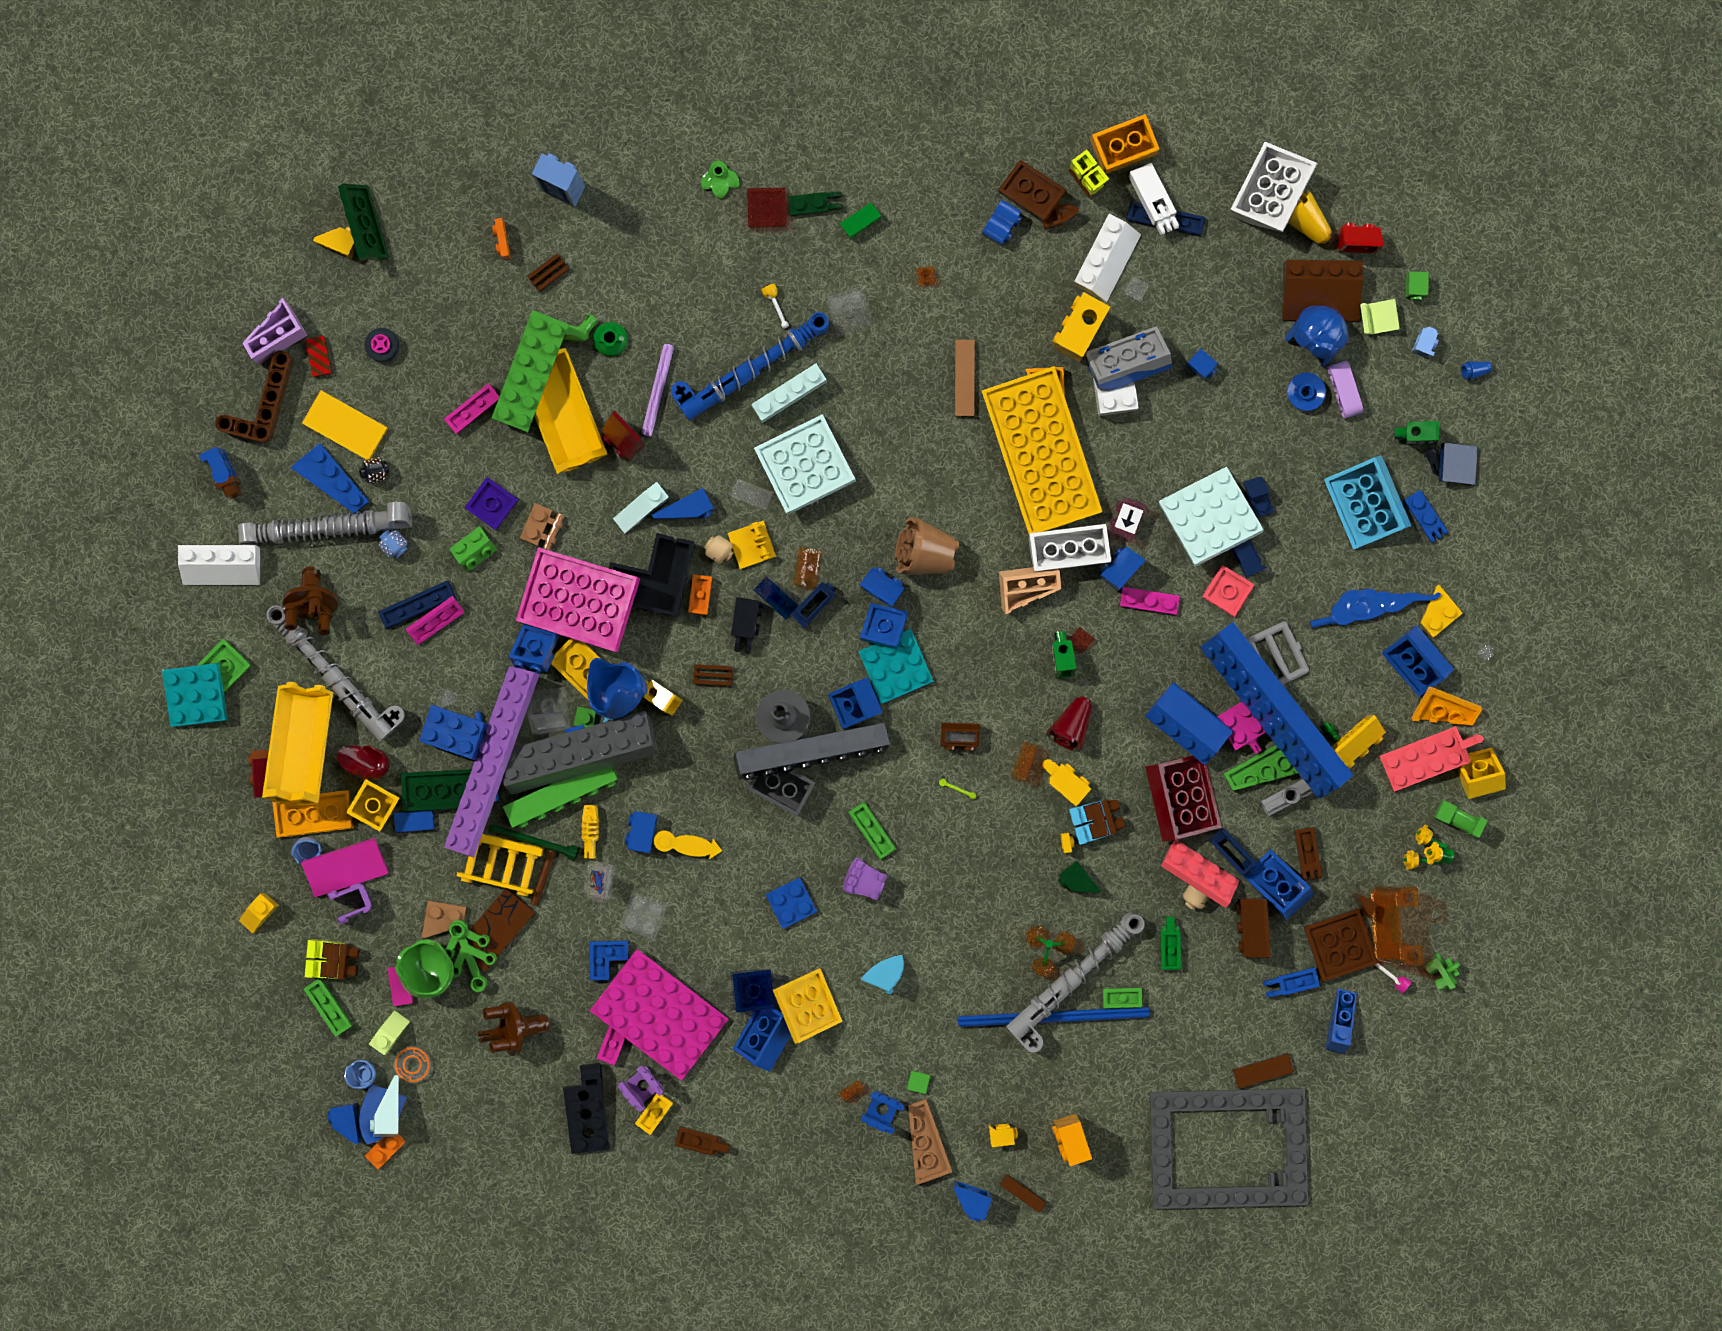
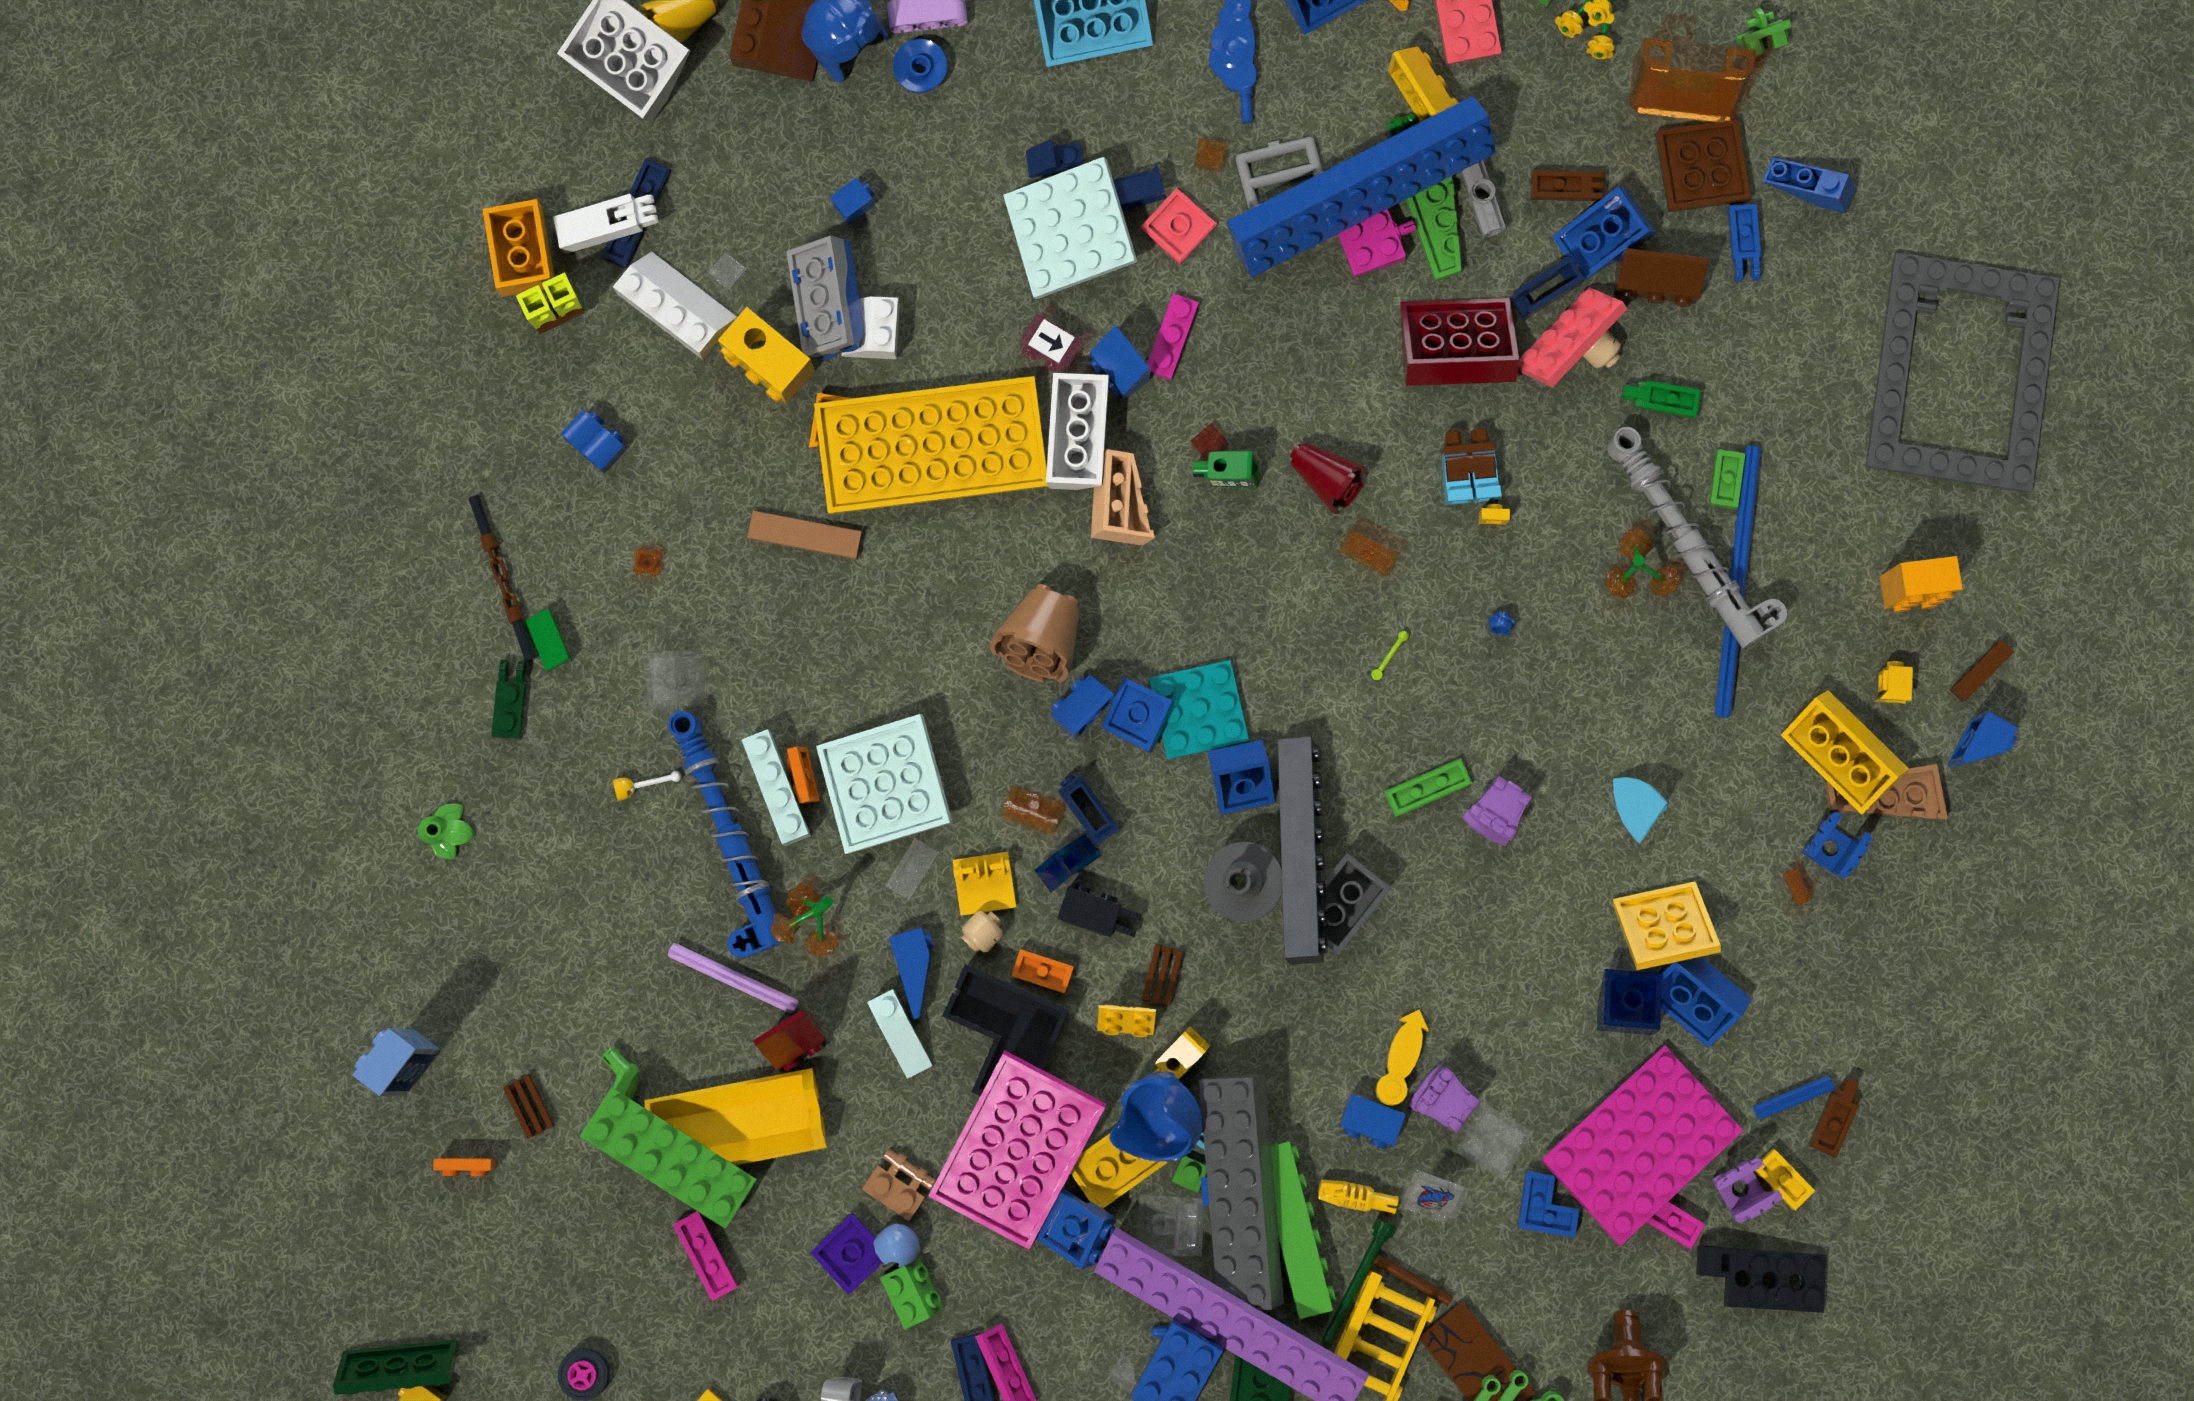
camera: 80 degrees left, 5 degrees down
green piece [593,322,628,357] -> none
clear red plate [747,187,787,228] -> none
blue plate [766,877,817,929] -> none
bright green tile [907,1070,930,1094] -> none
reddish brown window [940,723,980,751] -> none
reddish brown plate [998,160,1067,222] -> none
reddish brown plate [1042,204,1079,230] -> none
yellow hinge [1042,759,1091,806] -> none
dark green slope [1057,860,1101,893] -> none
blue slope [1145,682,1233,765] -> none
reddish brown tile [1232,1053,1294,1088] -> none
reddish brown slope [1352,893,1377,917] -> none
hinge [1375,963,1411,994] -> none
none -> piece [469,495,536,662]
none -> clear orange plant [771,883,839,957]
none -> orange plate [786,746,820,804]
none -> medium blue hair [874,1224,920,1267]
none -> yellow hinge [1097,1005,1156,1037]
none -> clear orange tile [1194,138,1226,172]
none -> medium lavender piece [1409,1065,1481,1134]
none -> blue plate [1488,612,1516,635]
none -> blue axle [1753,1076,1835,1120]
none -> yellow slope [1781,690,1910,815]

